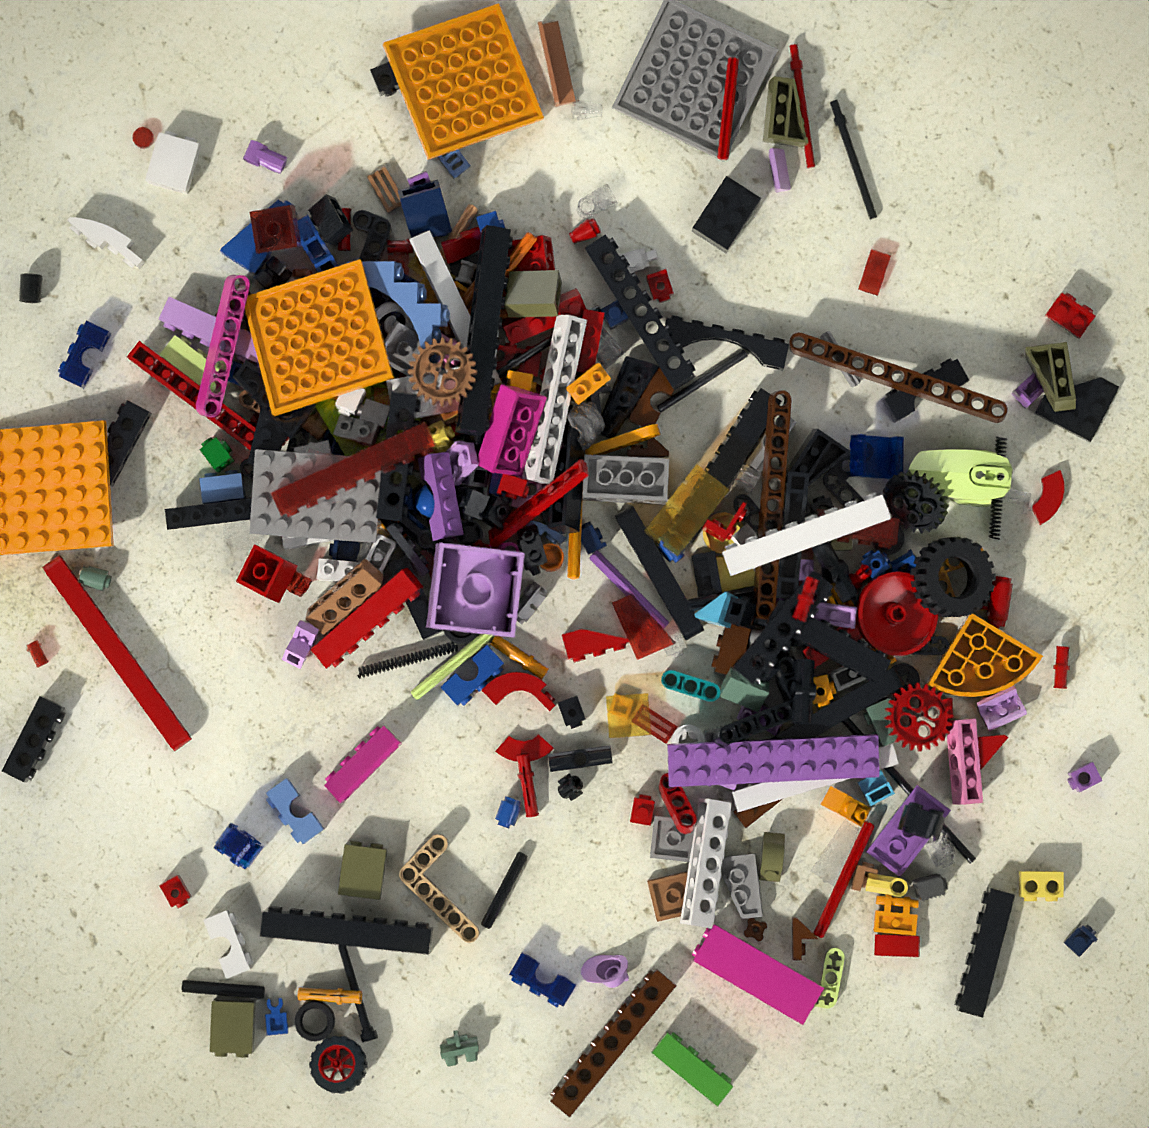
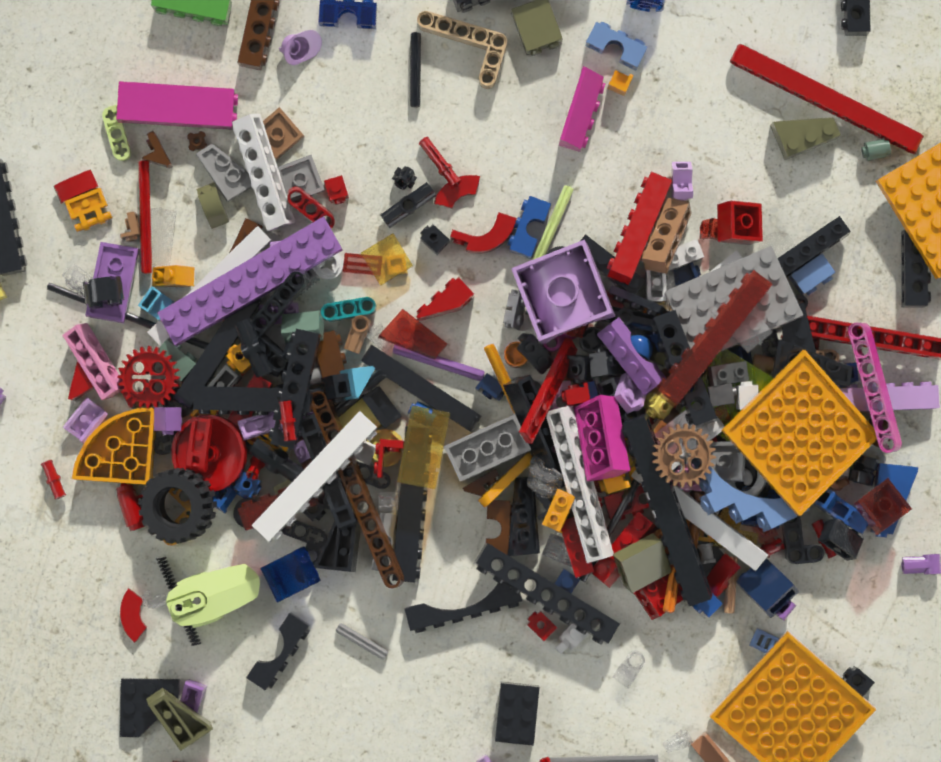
camera: 155 degrees right, 0 degrees up
clear red pin [26,640,49,668] -> none
yellowish green brick [159,335,221,392] -> none
green brick [199,437,235,473] -> none
black piece [357,641,458,679] -> none
medium nougat tile [367,167,402,213] -> none
light orange pin [490,635,549,680] -> none
blue brick [495,796,521,829] -> none
medium blue slope [525,520,566,545] -> none
red cone [569,218,601,244] -> none
black piece [657,349,748,413] -> none
reddish brown beam [789,332,1008,423] -> none
clear red slope [858,249,891,296] -> none
light yellow piece [865,873,908,897] -> none
black gear [882,470,949,534] -> none
dark grey brick [912,873,948,901] -> none
none -> medium lavender brick [154,407,182,435]
none -> red plate [186,416,213,473]
none -> medium nougat piece [344,315,371,354]
none -> light orange panel [607,70,634,96]
none -> olive wedge [770,117,841,160]

